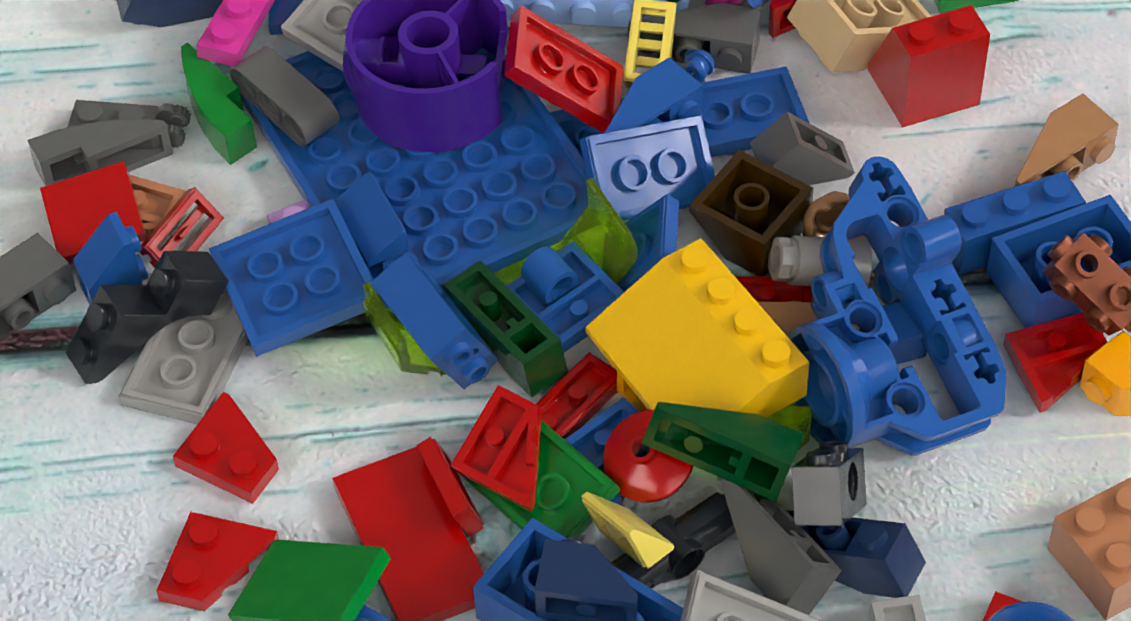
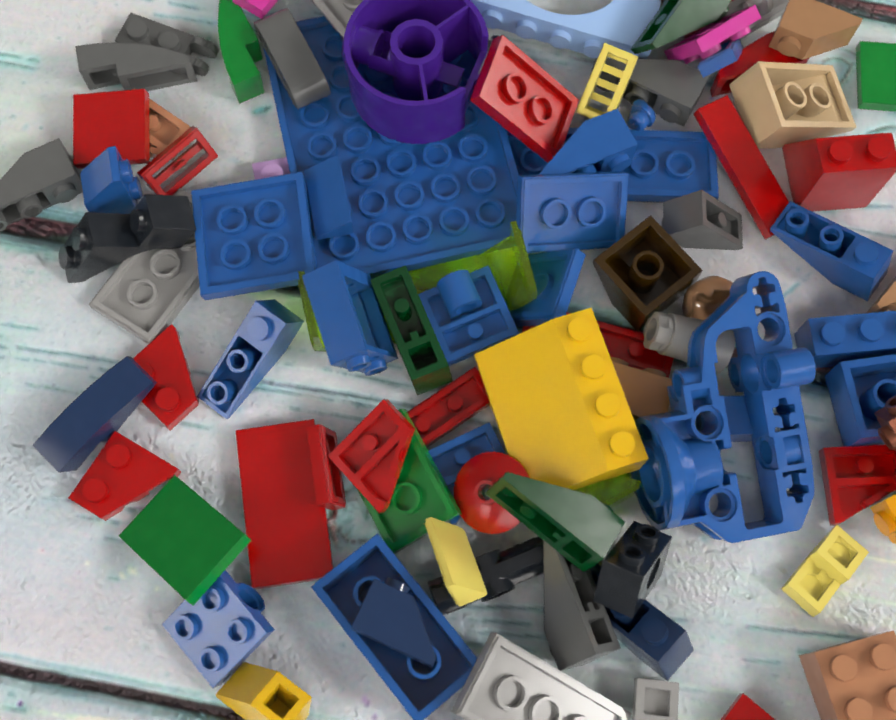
camera: 10 degrees right, 20 degrees up
none -> dark blue slope [33,356,157,473]
none -> blue slope [197,299,304,419]
none -> red tile [693,95,789,240]
none -> blue slope [770,201,894,302]
none -> light yellow slope [781,525,869,617]

